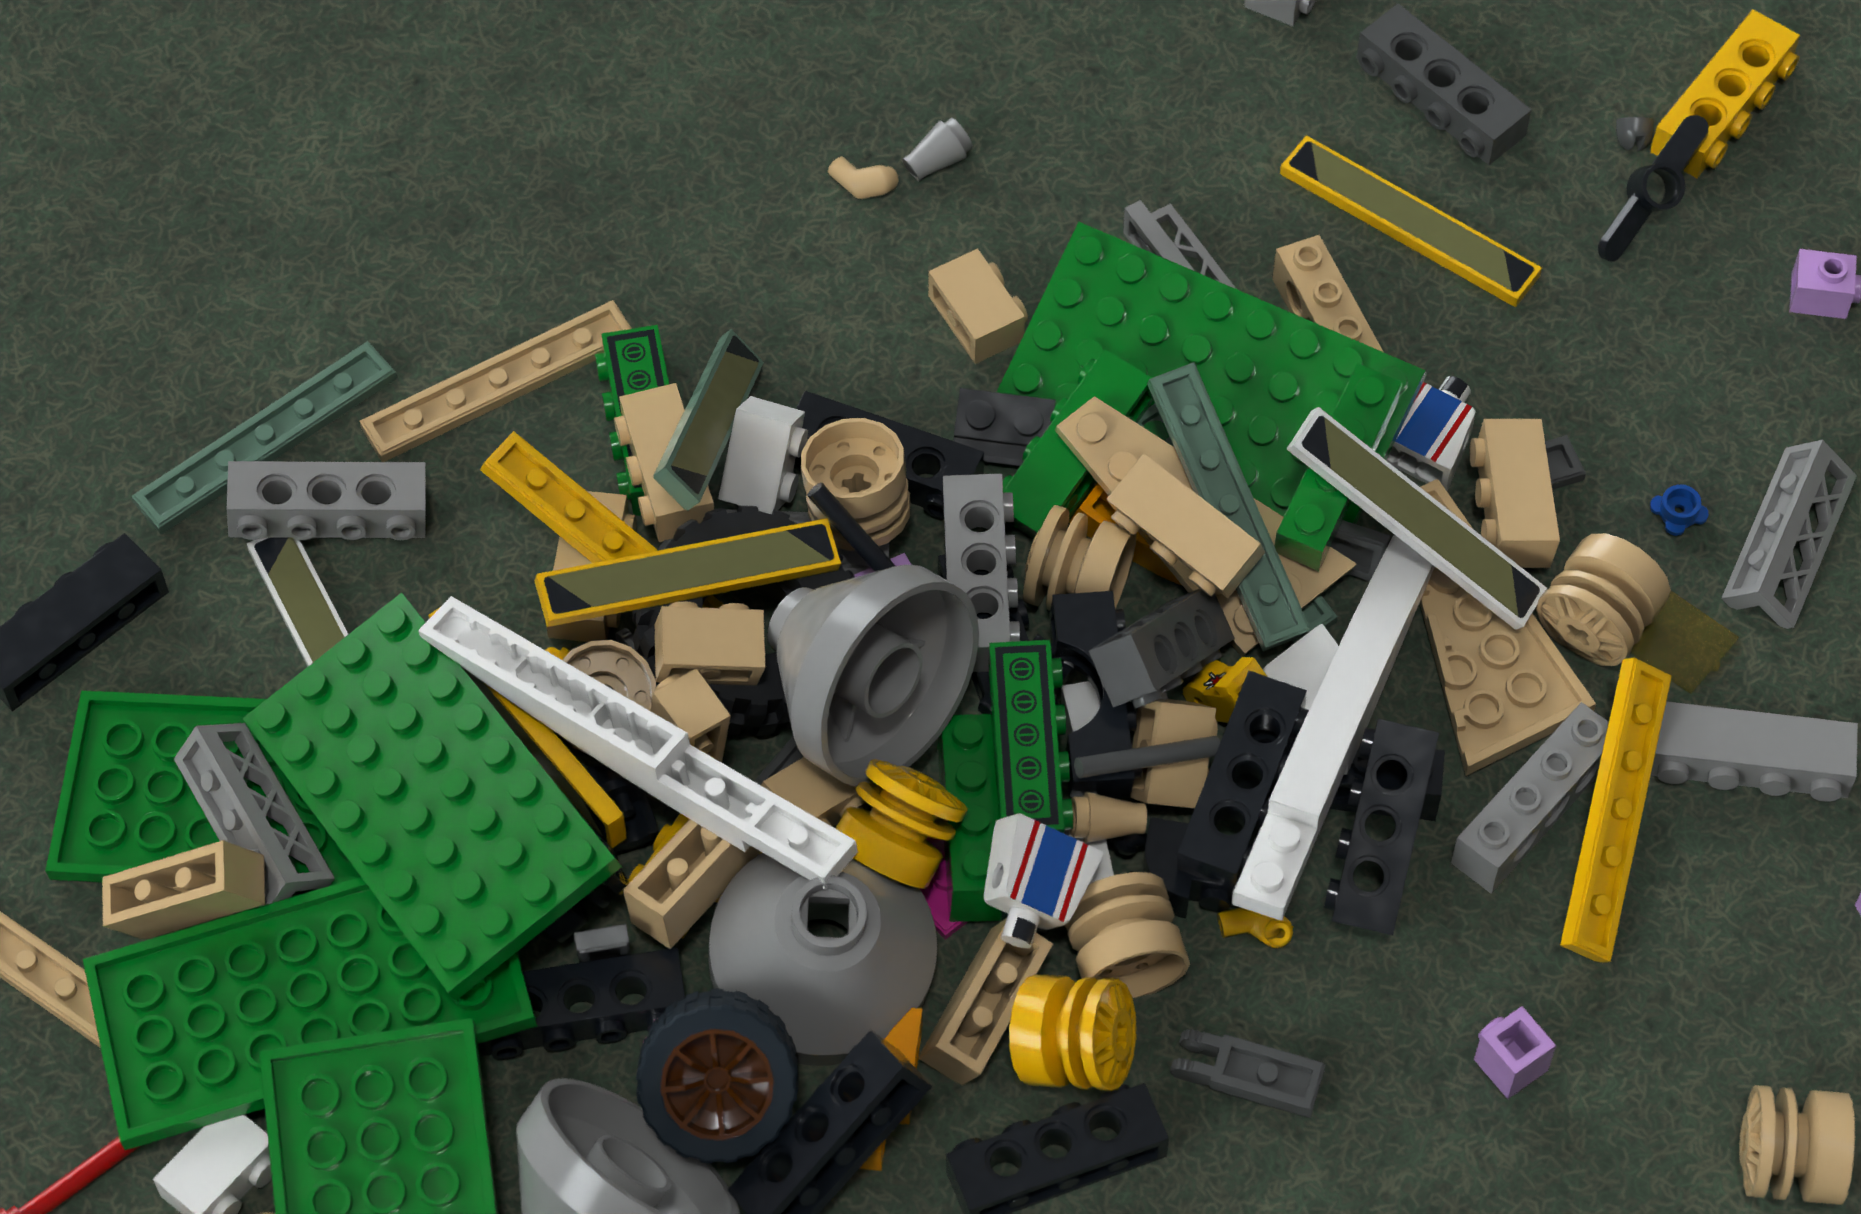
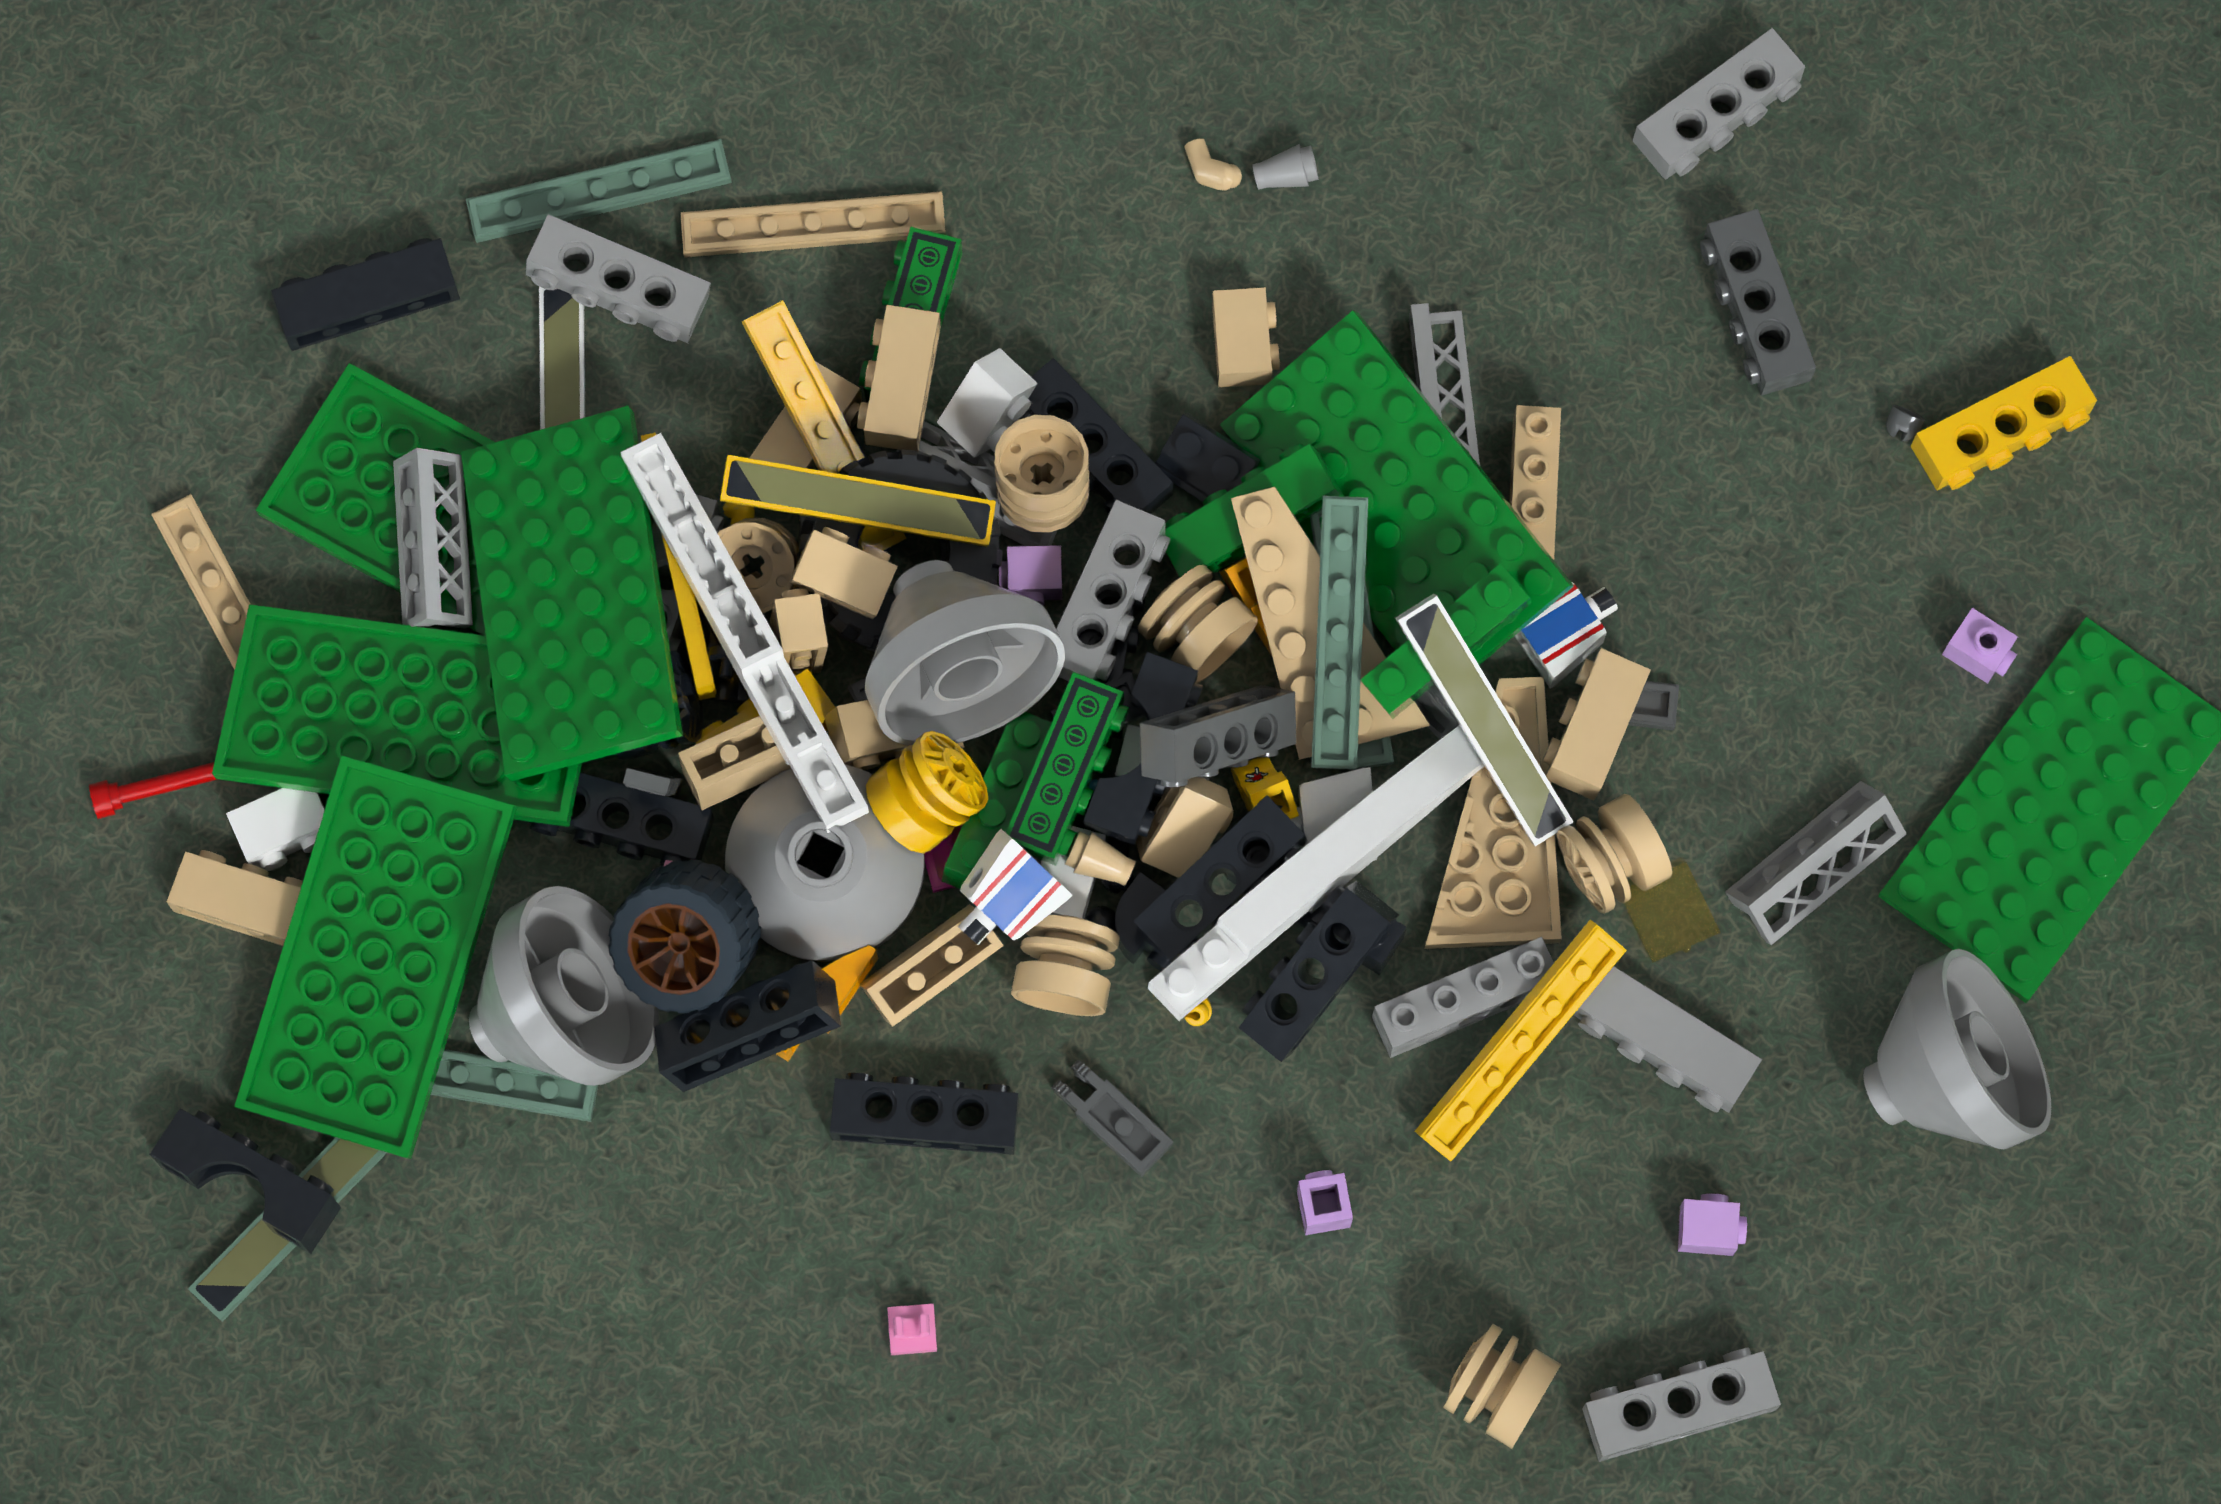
camera: 25 degrees right, 15 degrees up
tan brick [102,840,265,939] -> none
tile [653,329,764,511] -> none
black bar [807,482,895,572] -> none
yellow wheel [1009,974,1136,1091] -> none
dark grey bar [1074,736,1220,778] -> none
tan brick [1106,453,1265,598] -> none
tile [1280,135,1542,308] -> none
black piece [1598,115,1709,262] -> none
blue plate [1650,484,1709,536] -> none

